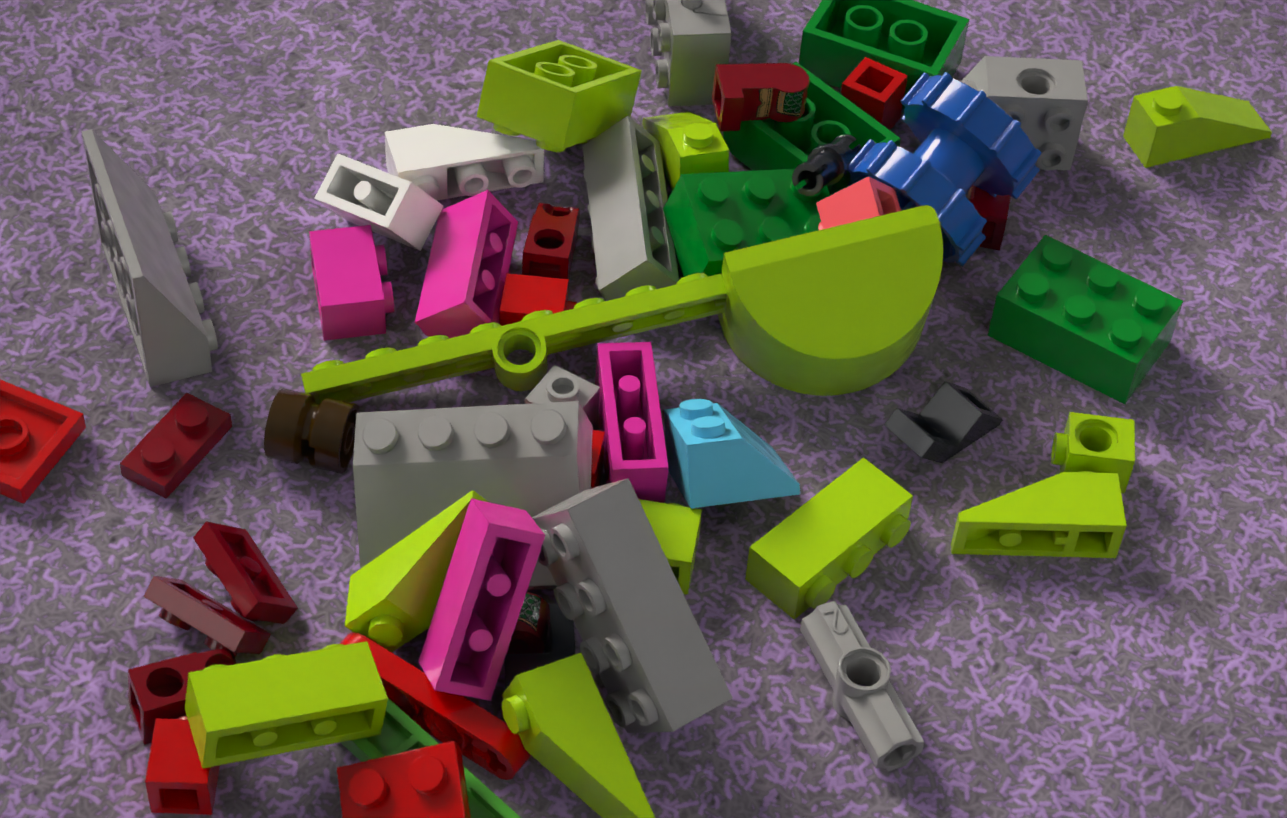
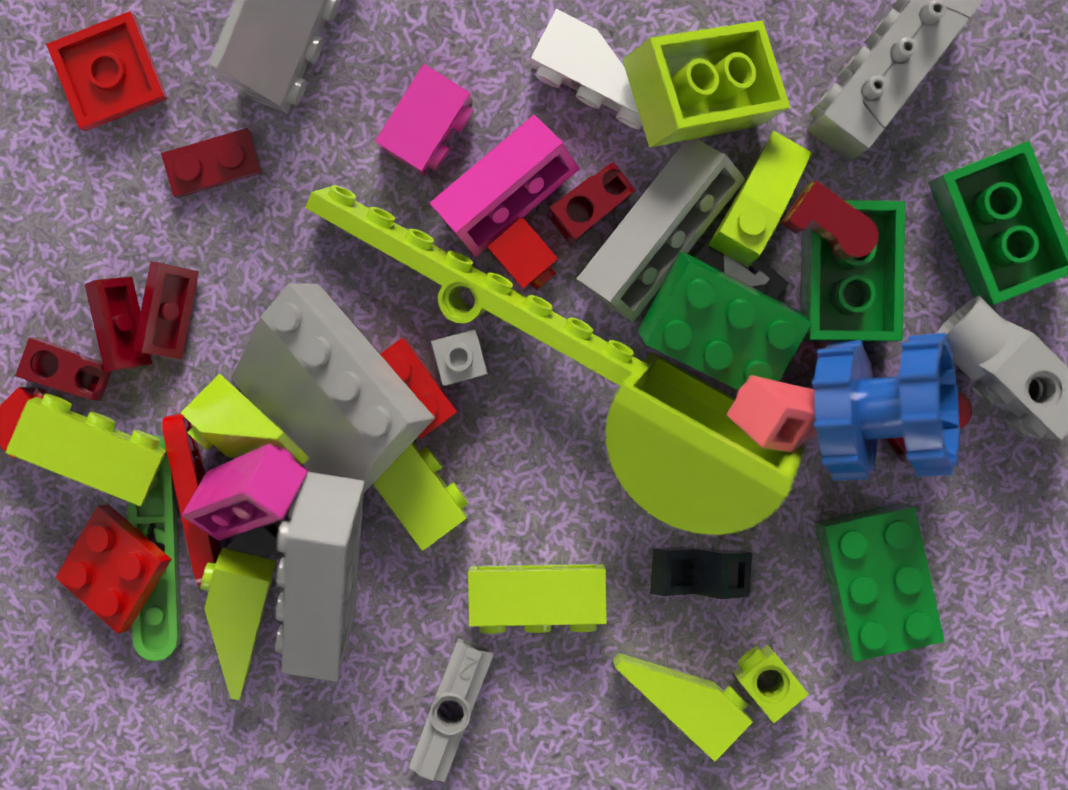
camera: 40 degrees right, 40 degrees up
dark brown wheel [264,388,360,474] -> none
white brick [314,153,443,251] -> none
dark pink brick [595,342,669,503] -> none
medium azure slope [664,399,800,508] -> none
black pin [792,134,862,196] -> none
red brick [841,57,908,130] -> none

